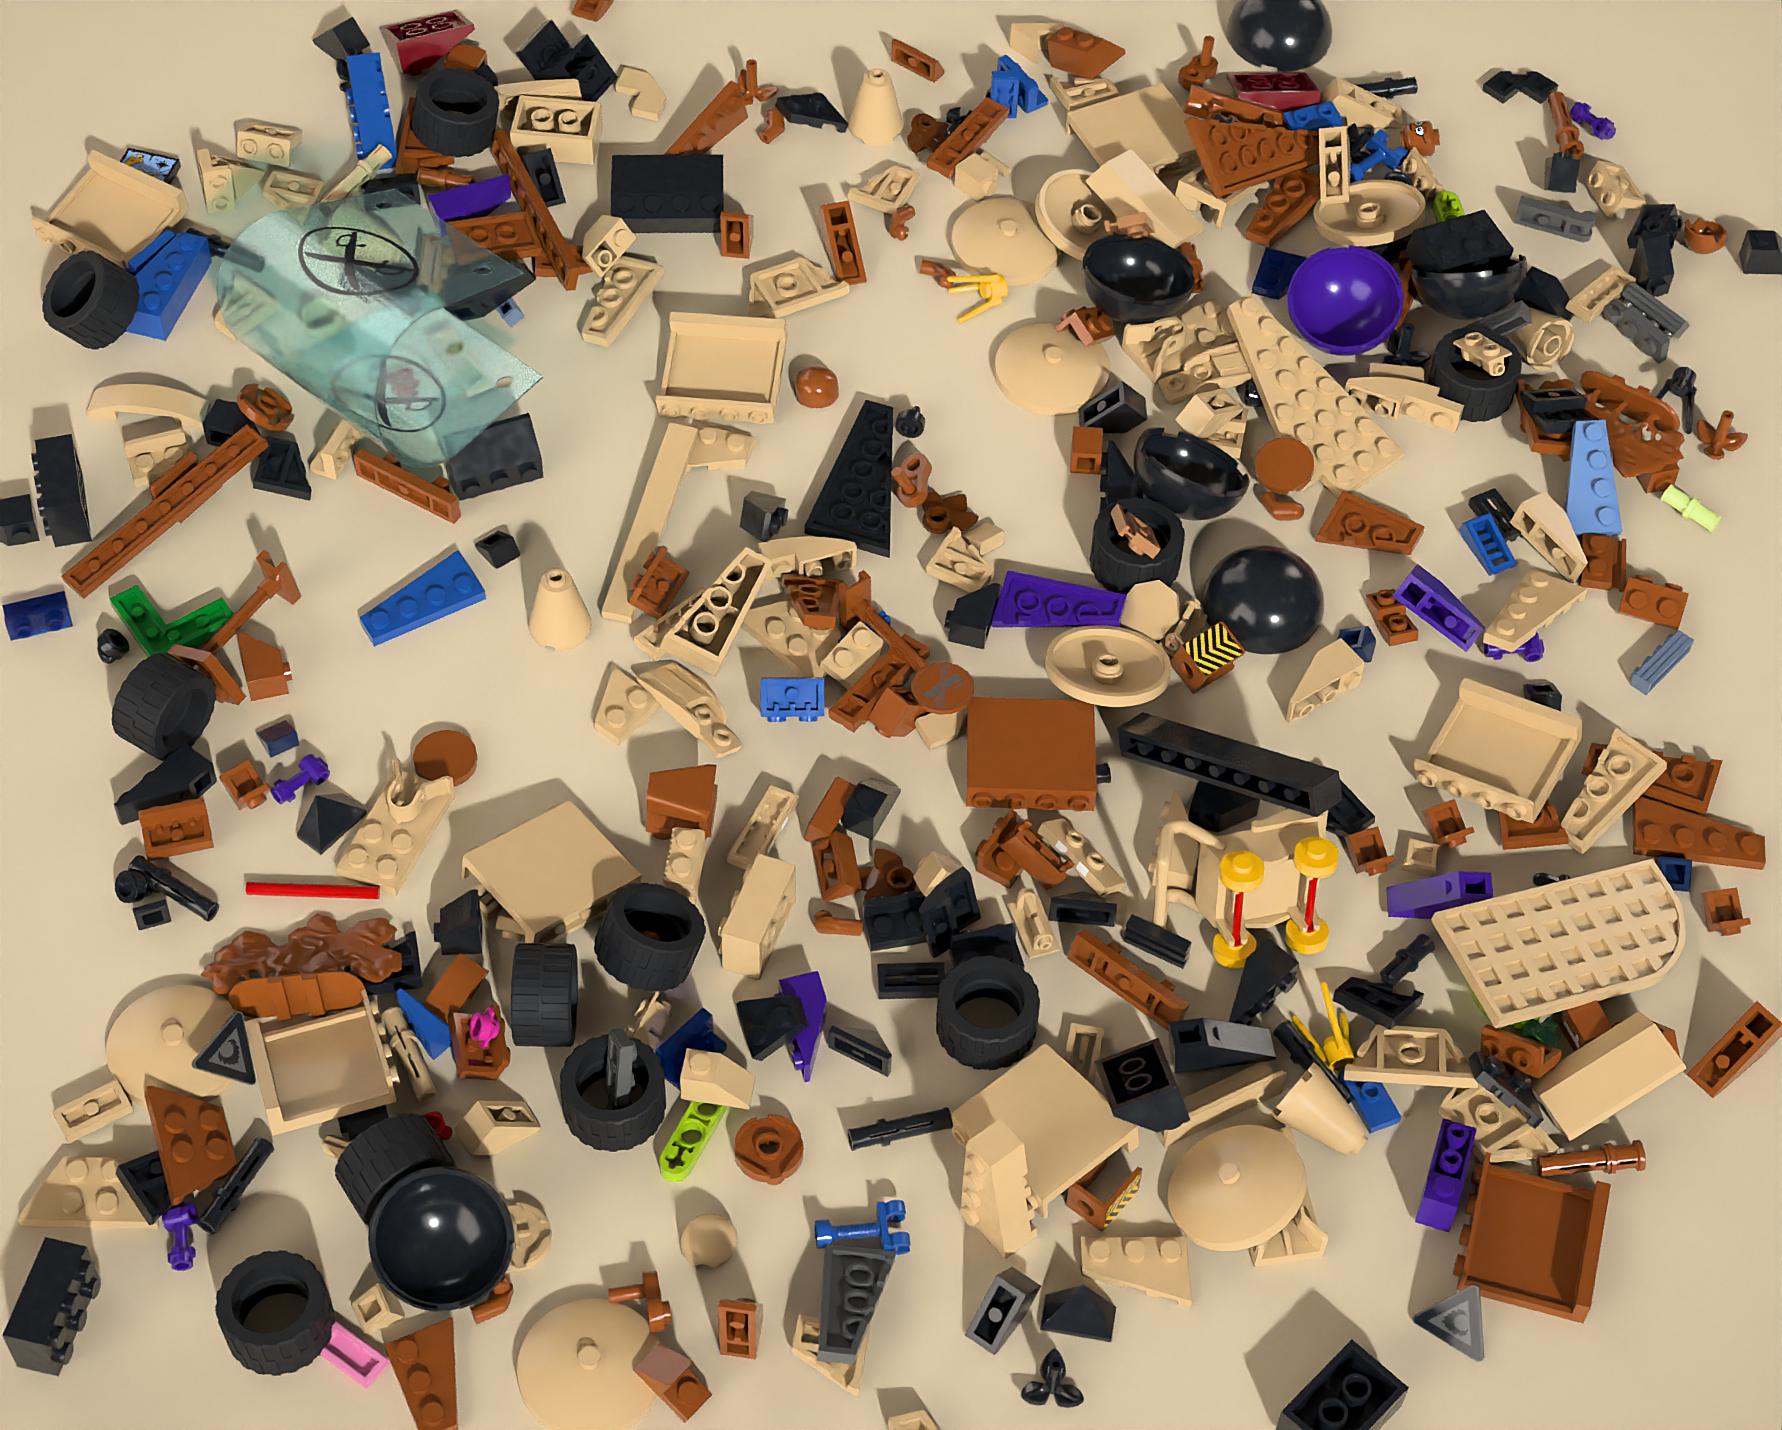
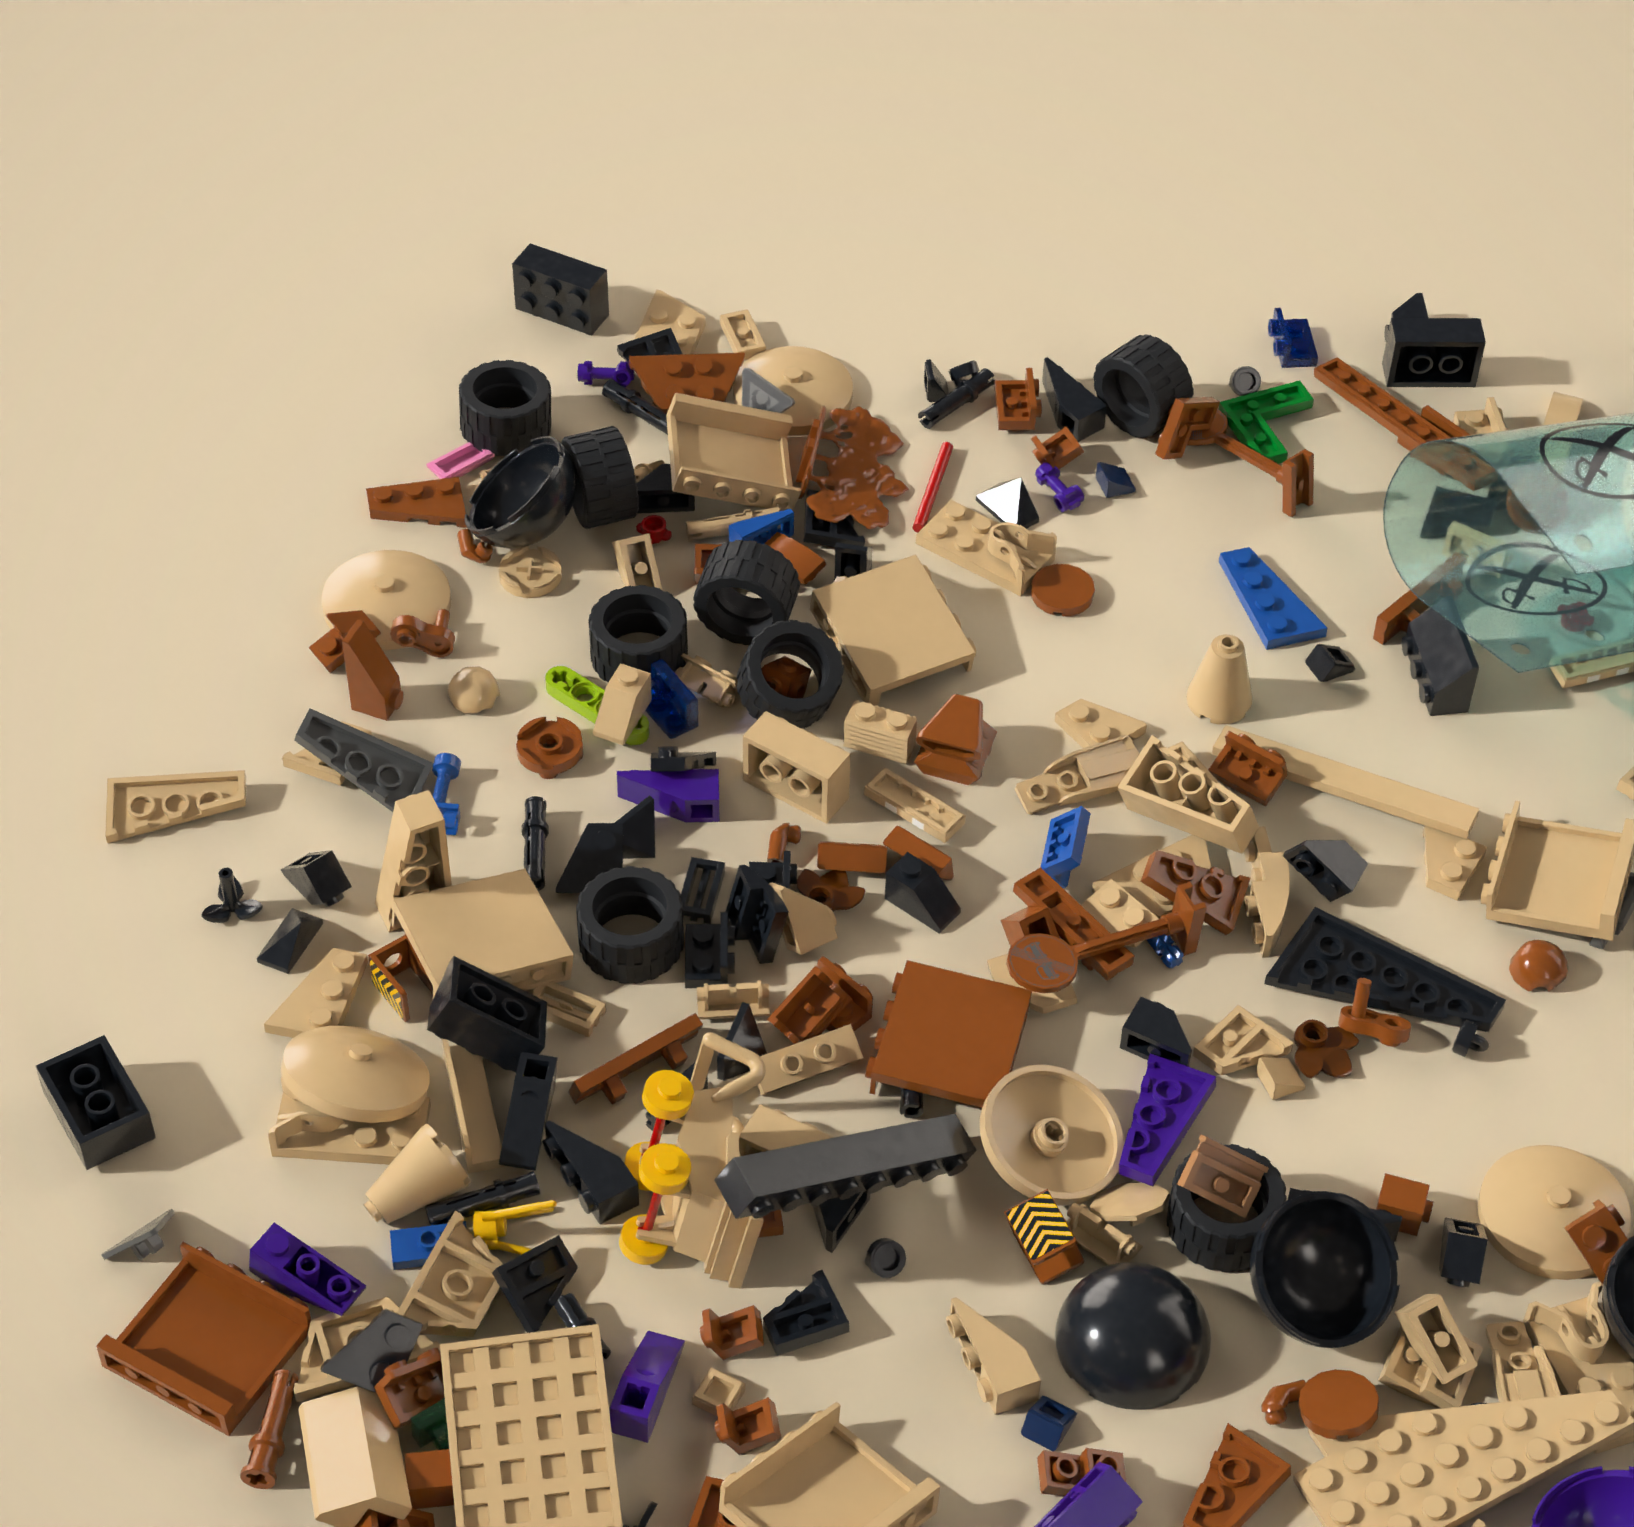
camera: 105 degrees right, 5 degrees down
dark orange slope [237,633,293,701] -> none
dark grey hinge [605,1028,637,1110] -> none
none -> black wing [556,823,623,893]

